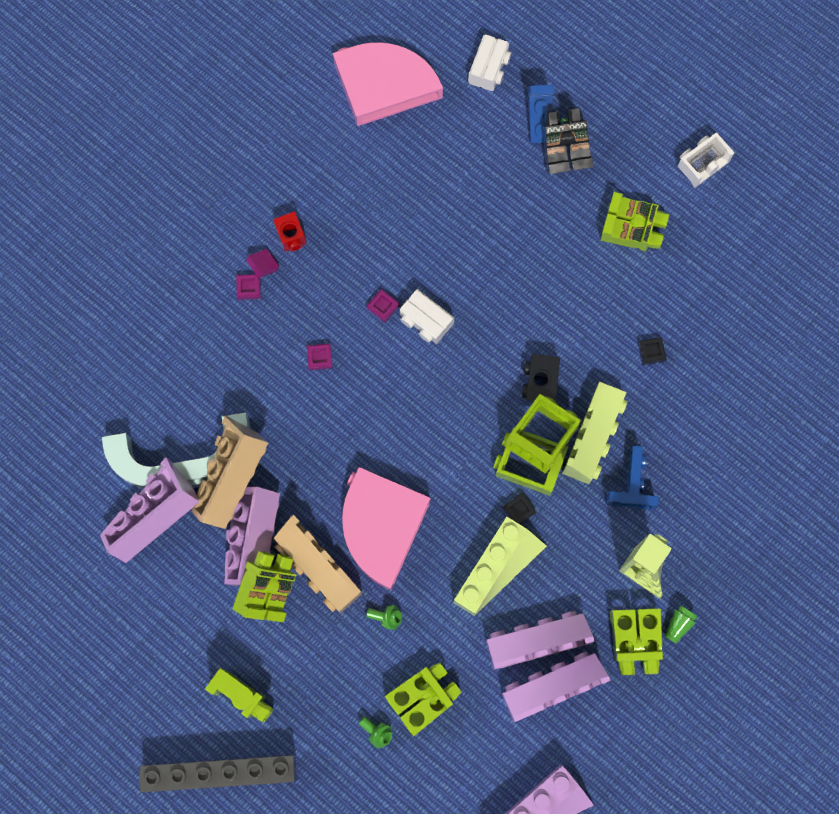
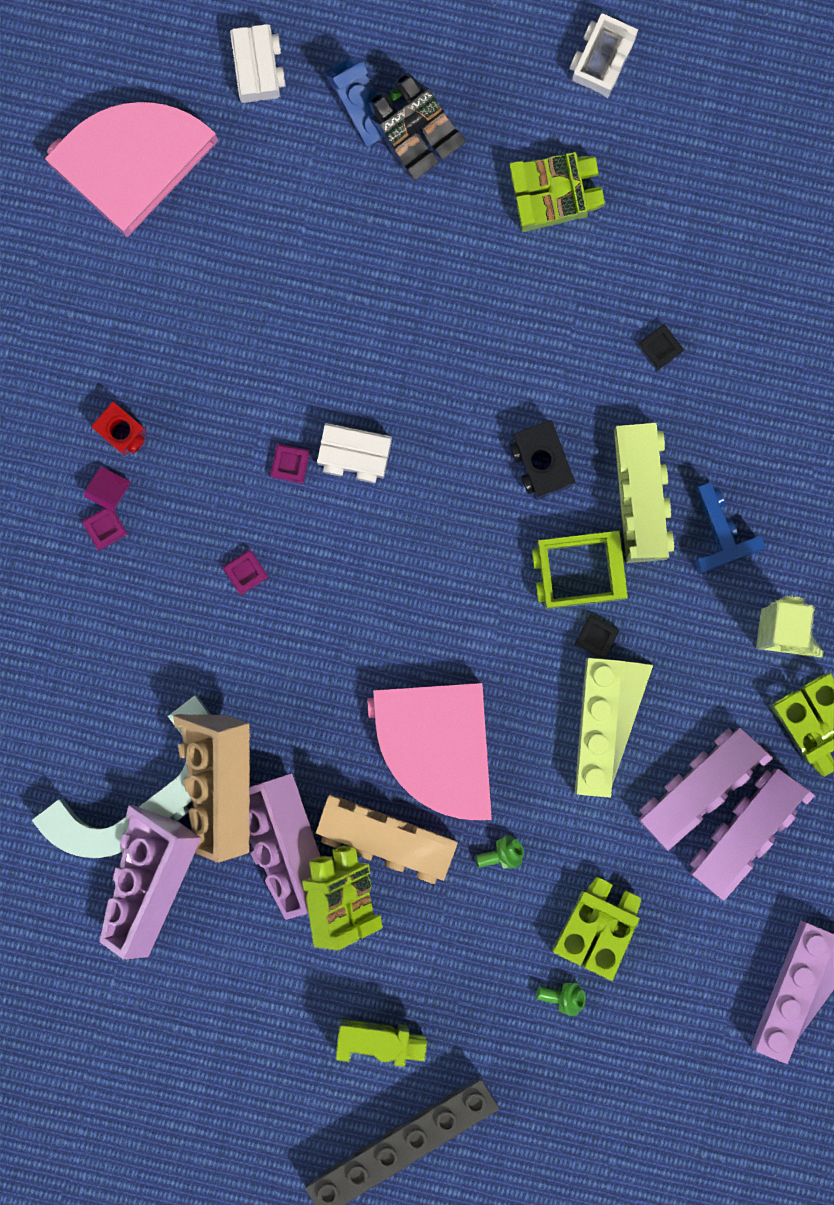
camera: 25 degrees left, 10 degrees up
lime window [505,394,581,474] -> none

